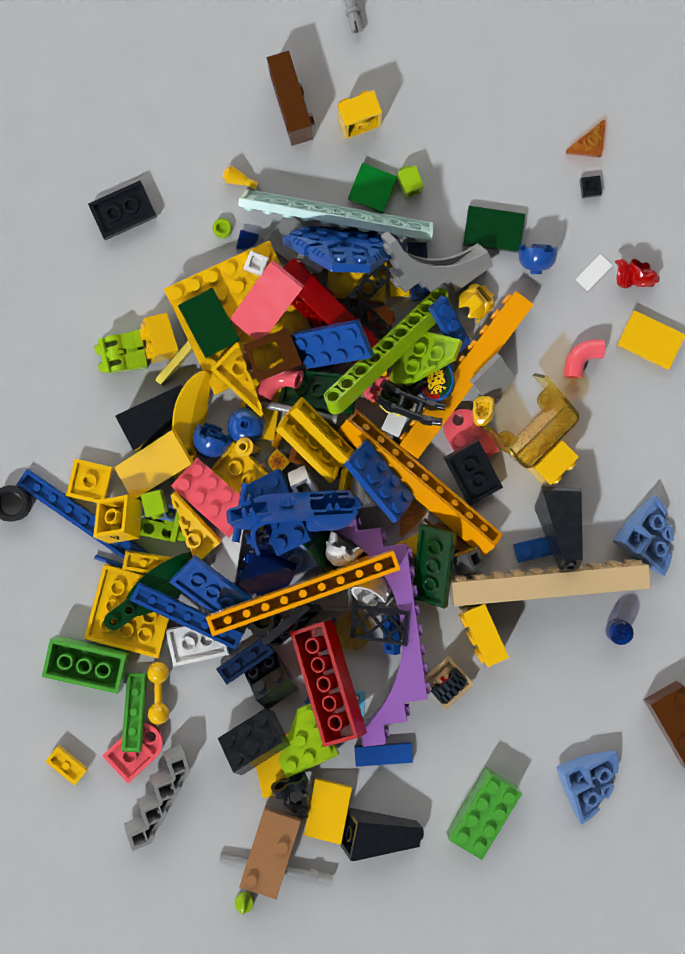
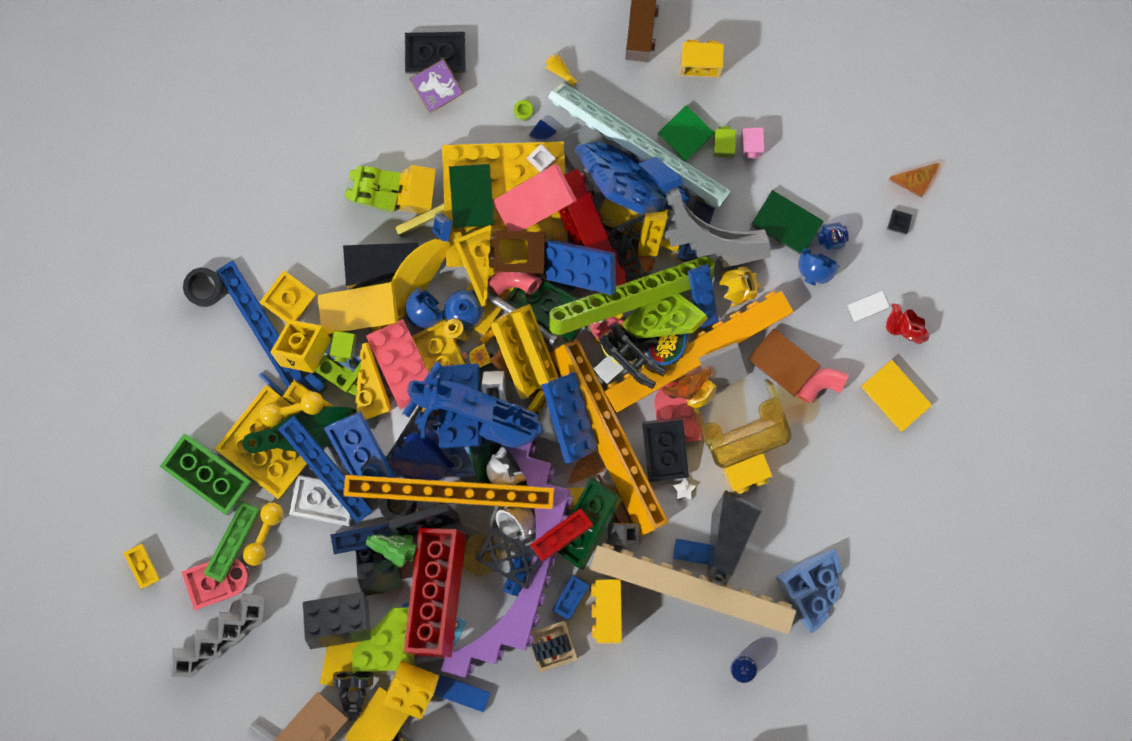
camera: 30 degrees right, 5 degrees down
none -> yellow piece [259,392,324,427]
none -> blue plate [305,372,327,394]
none -> bright green rock [366,534,417,567]
none -> yellow brick [383,661,439,719]
none -> tile [409,58,464,114]
none -> blue plate [432,213,452,242]
none -> red plate [530,509,593,563]
none -> blue plate [552,575,590,621]
none -> yellow tile [637,212,667,256]
none -> blue tile [638,157,683,191]
none -> clear orange tile [662,367,712,400]
none -> white piece [673,478,696,500]
none -> bright pink brick [741,128,764,159]
none -> dark orange tile [747,328,821,397]
none -> clear blue head [818,222,849,250]

